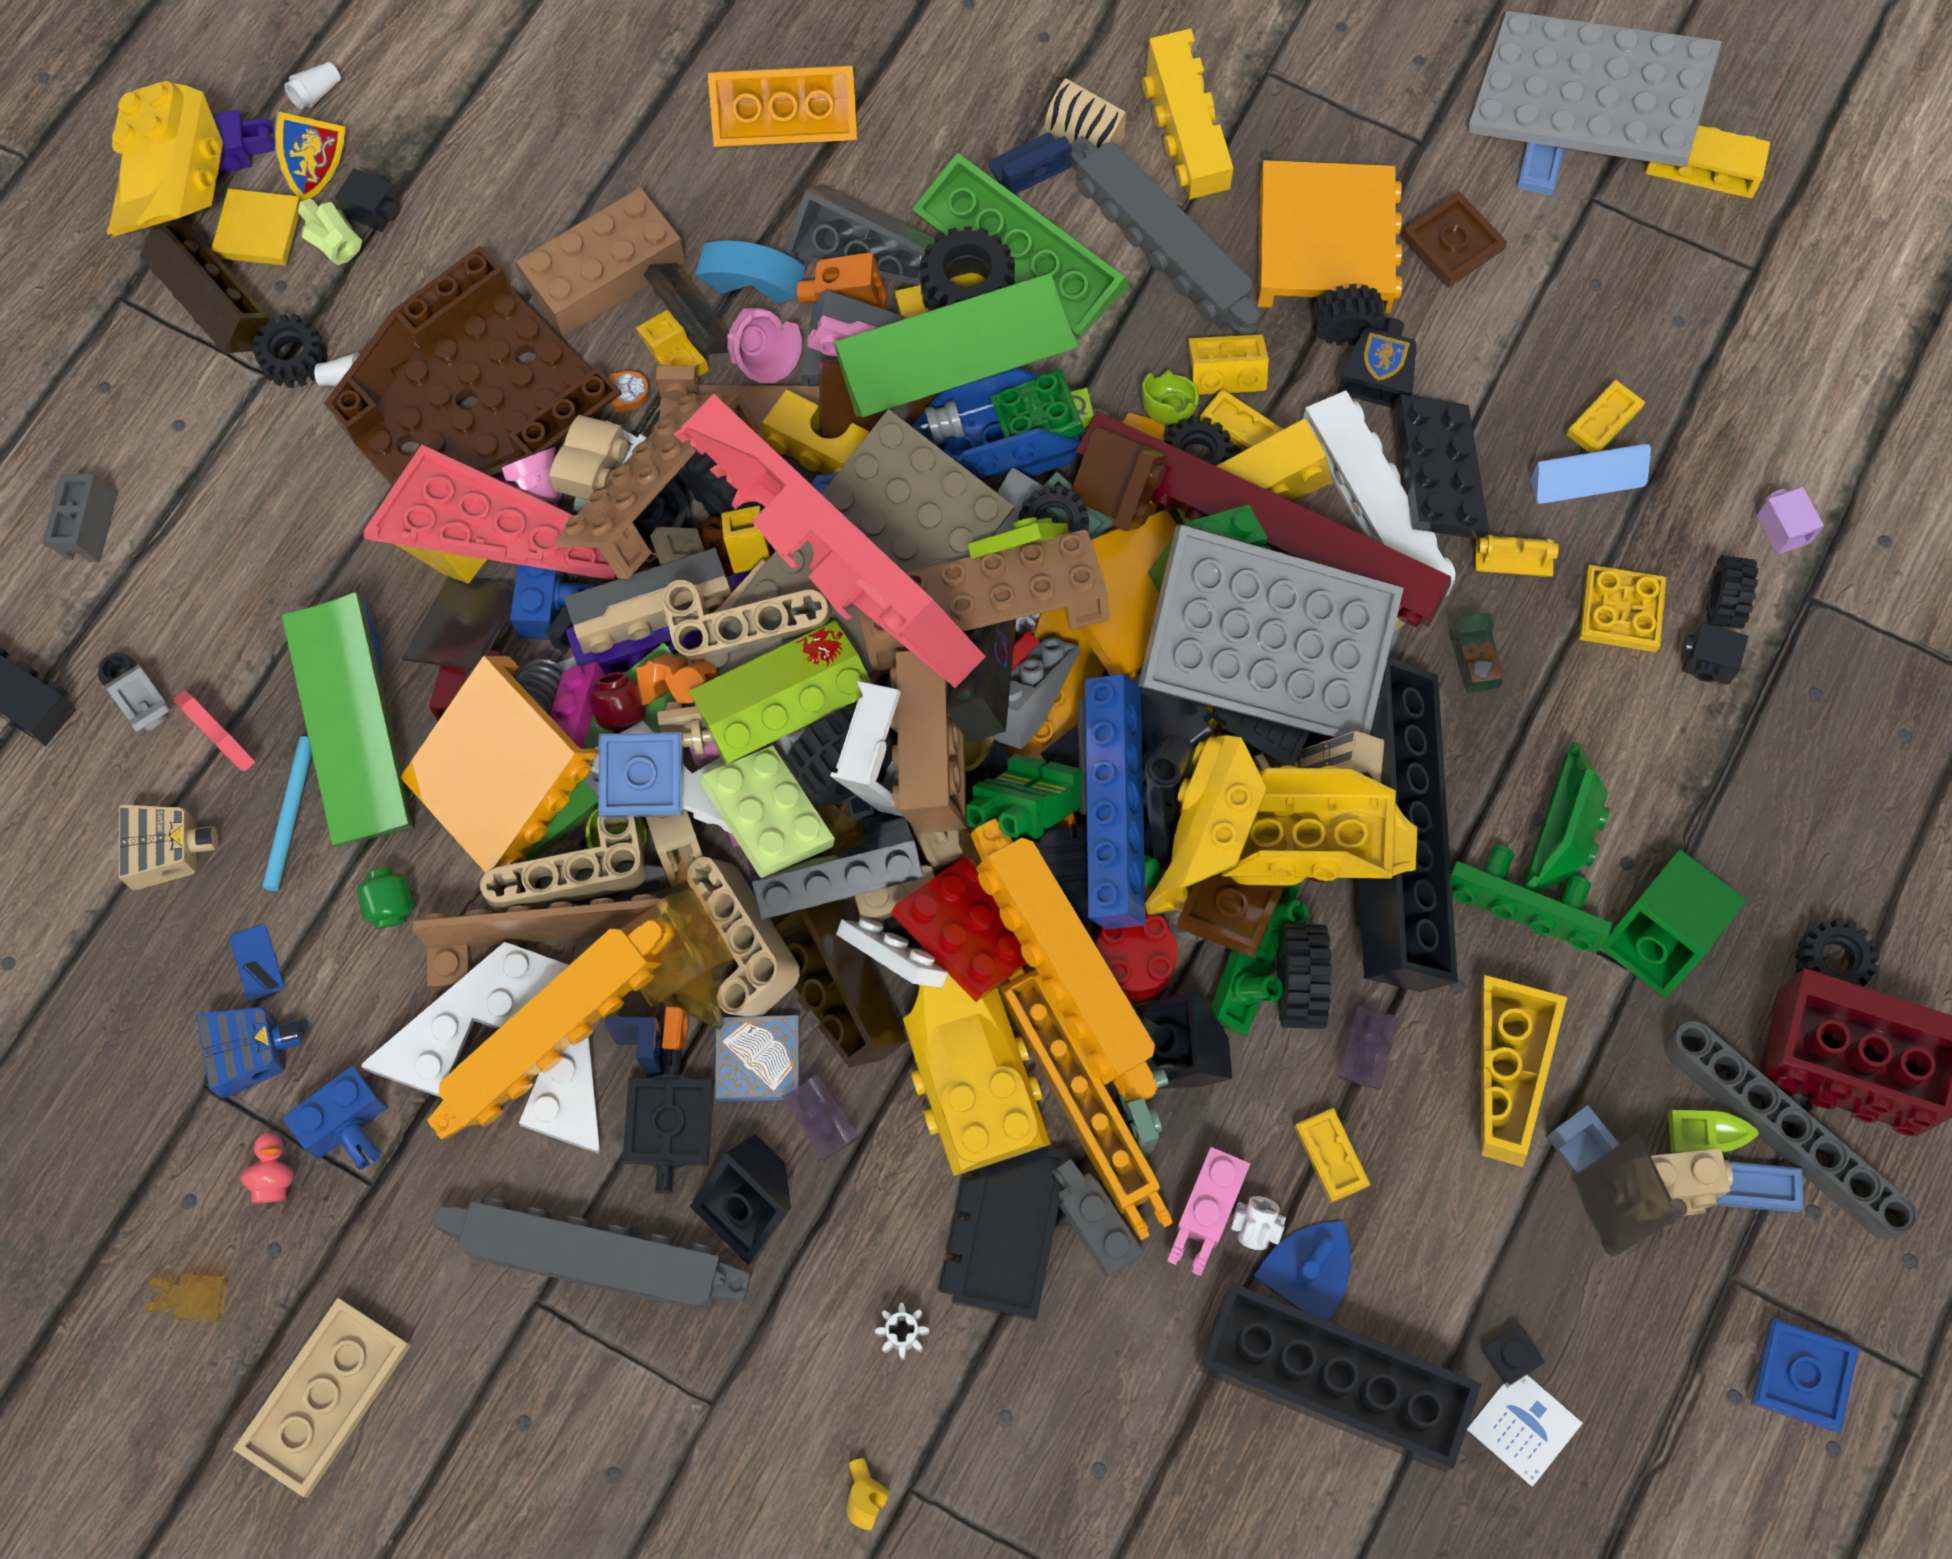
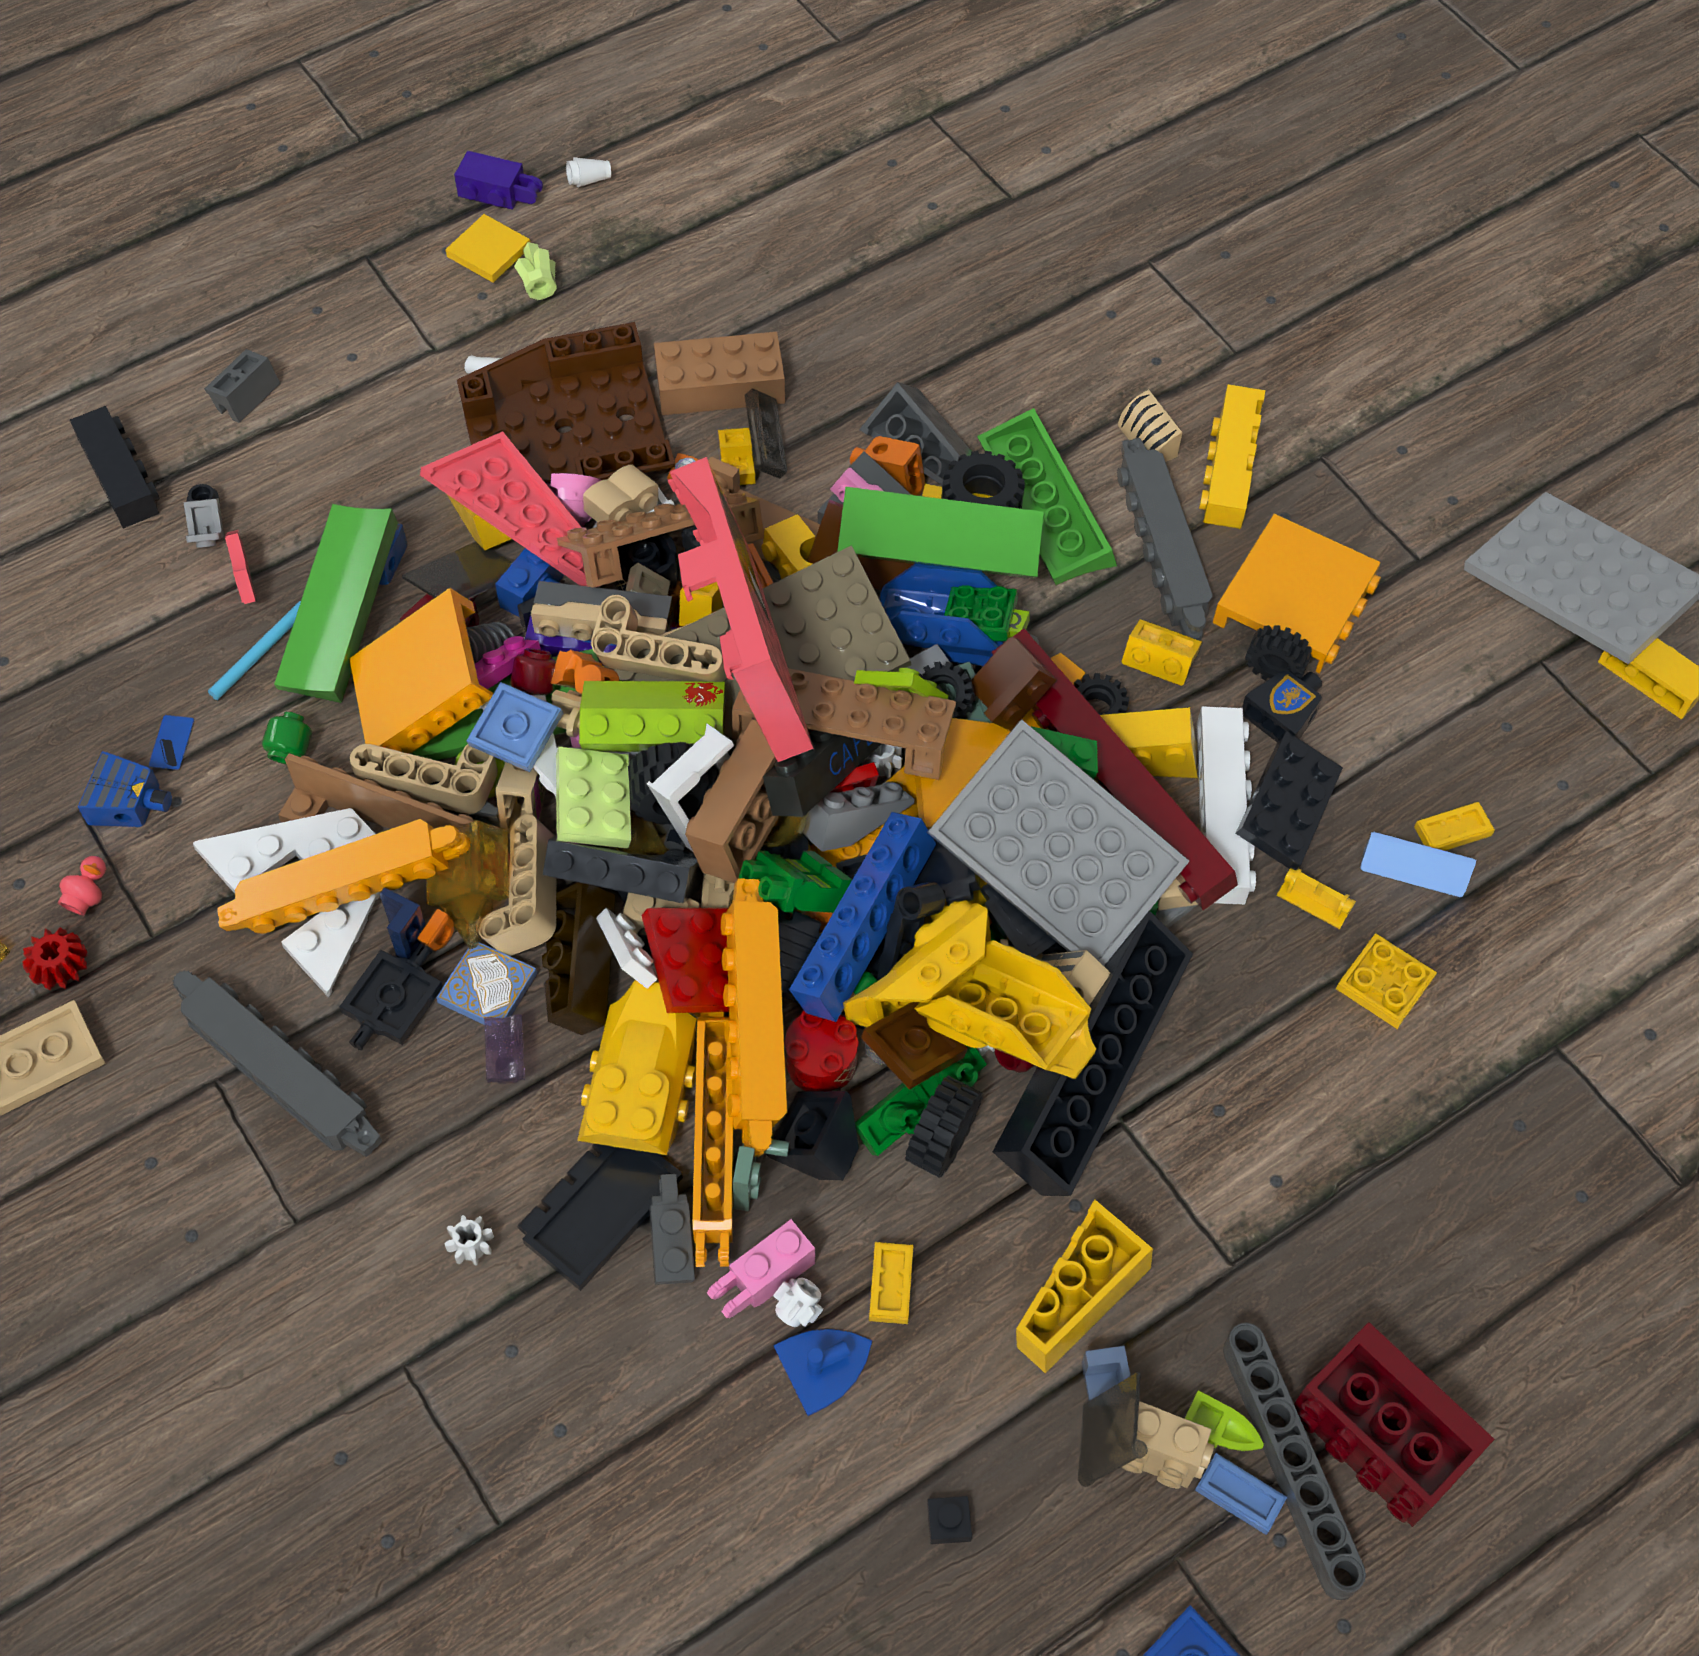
camera: 25 degrees right, 10 degrees down
yellow slope [107,81,223,237] -> none
tan torso [119,805,218,890] -> none
dark brown brick [140,220,270,353] -> none
black tyre [252,314,328,388] -> none
shield [275,112,345,201] -> none
blue brick [282,1066,388,1170] -> none
black brick [335,168,400,232] -> none
black slope [690,1134,791,1265] -> none
dark azure brick [695,240,806,304] -> none
light orange slope [708,65,857,147] -> none
bright pink helmet [727,308,802,383] -> none
yellow piece [846,1458,890,1530] -> none
light grey wheel [924,400,964,445] -> none
dark blue panel [989,132,1072,195] -> none
lime hair [1141,370,1200,425] -> none
black brick [1197,1282,1482,1472] -> none
yellow plate [1199,389,1284,451] -> none
clear purple hips [1339,1006,1398,1090] -> none
reddish brown plate [1401,191,1507,288] -> none
clear green leg [1449,613,1502,693] -> none
green plate [1451,845,1612,954] -> none
white sticker [1467,1375,1583,1487] -> none
medium blue tile [1517,142,1564,196] -> none
green wedge [1522,741,1610,893] -> none
green slope [1601,849,1747,999] -> none
black brick [1680,622,1748,685] -> none
black tyre [1706,555,1758,629] -> none
lavender brick [1757,487,1824,555] -> none
black tyre [1794,918,1880,987] -> none
none -> red gear [22,927,88,991]

